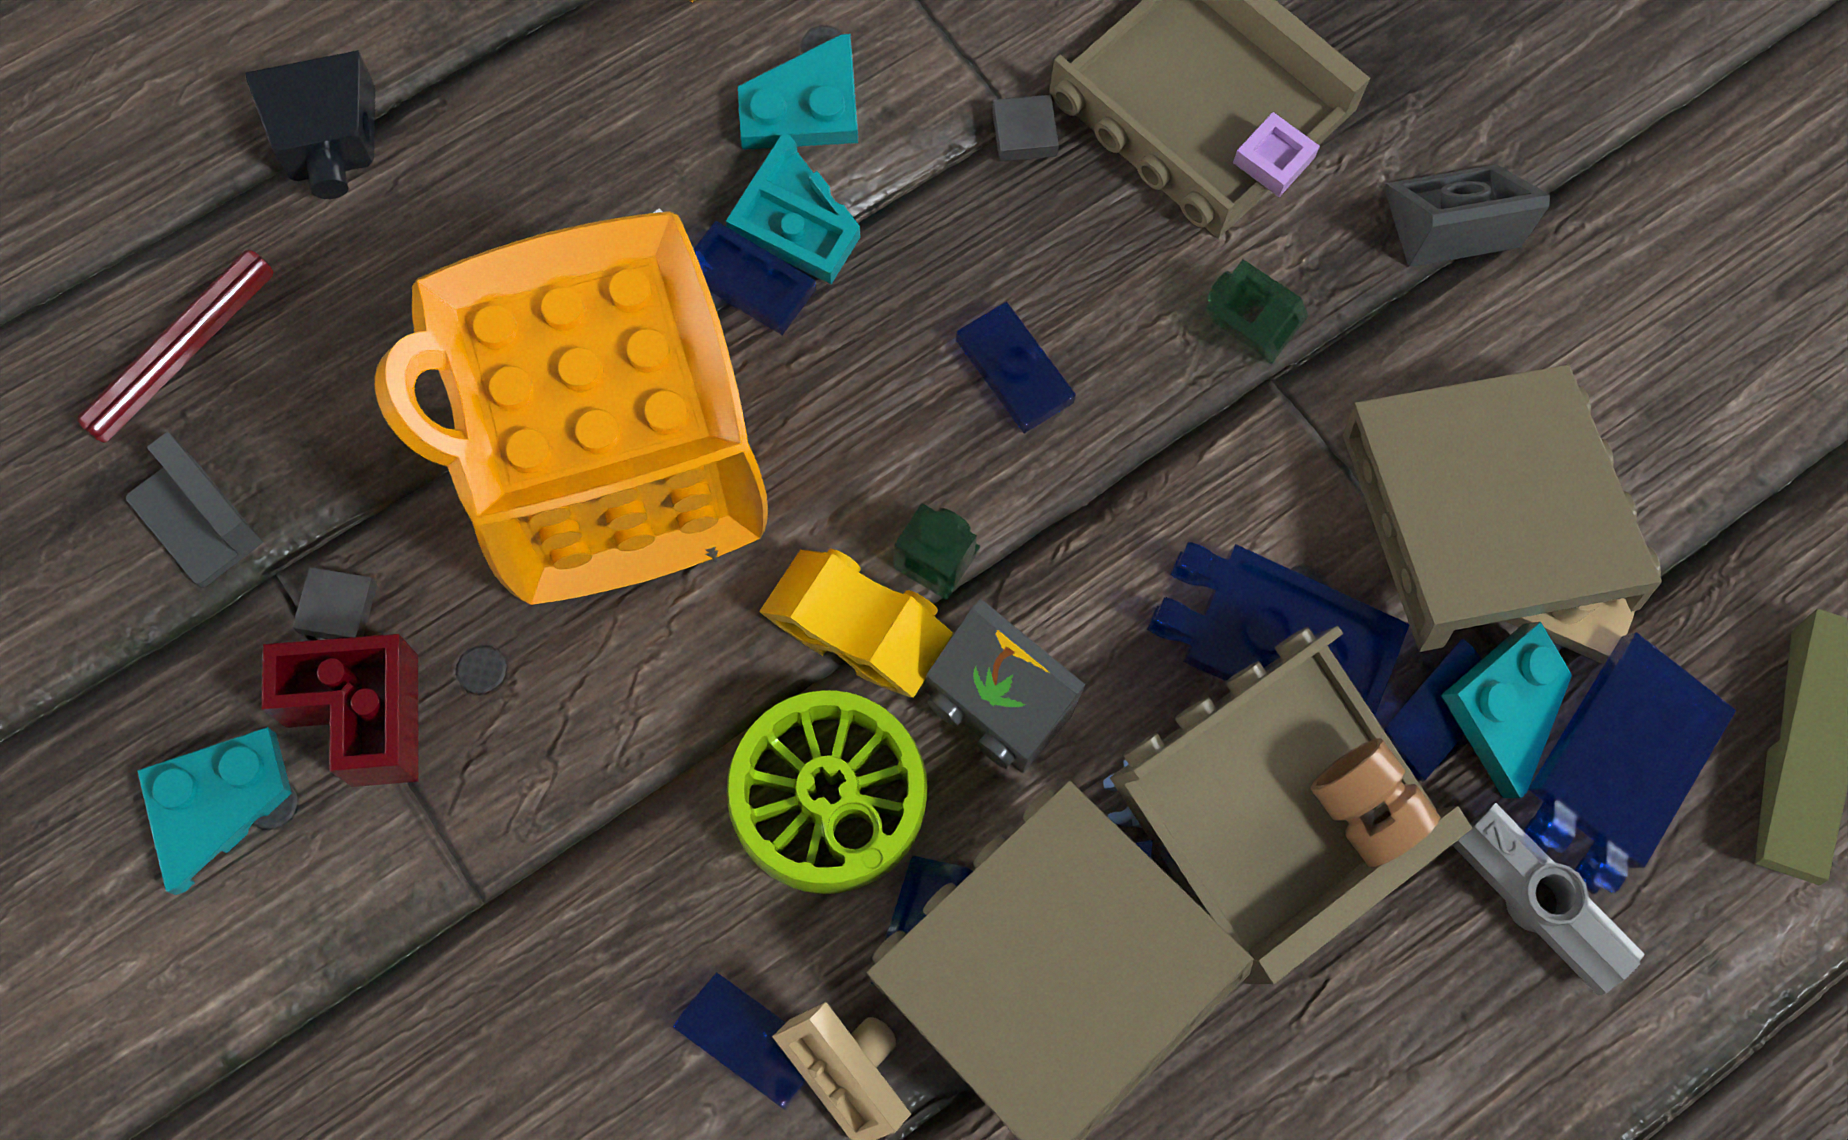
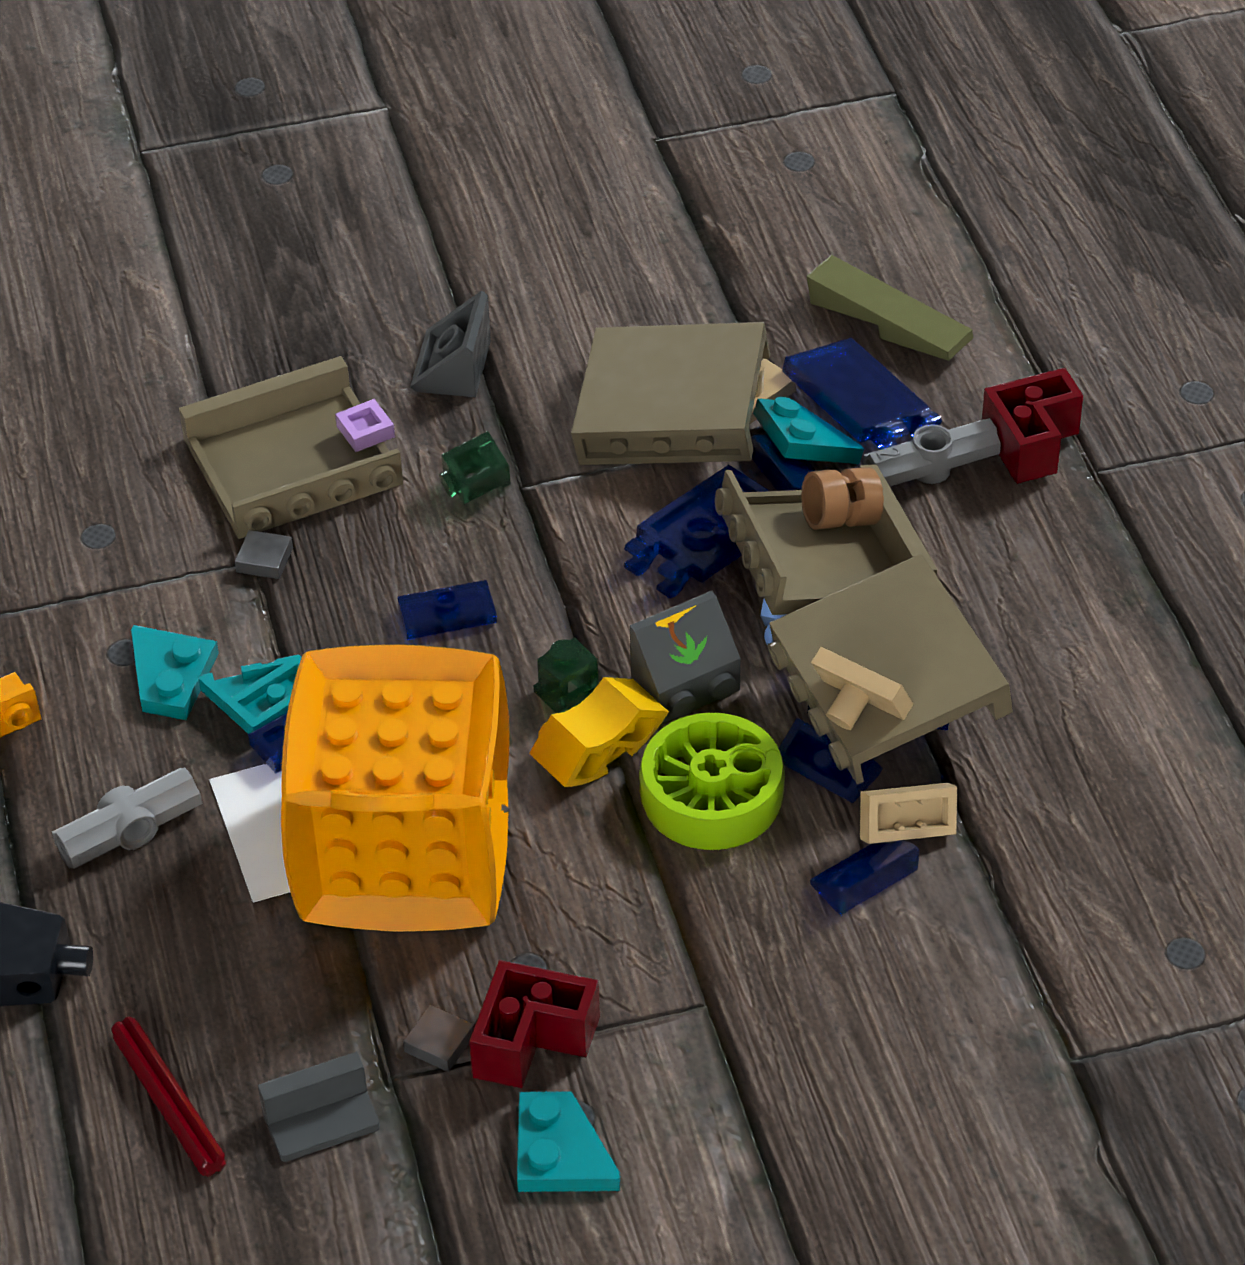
camera: 65 degrees left, 25 degrees down
none -> light grey piece [52,767,202,869]
none -> tan tile [811,647,913,730]
none -> dark red brick [982,367,1084,484]

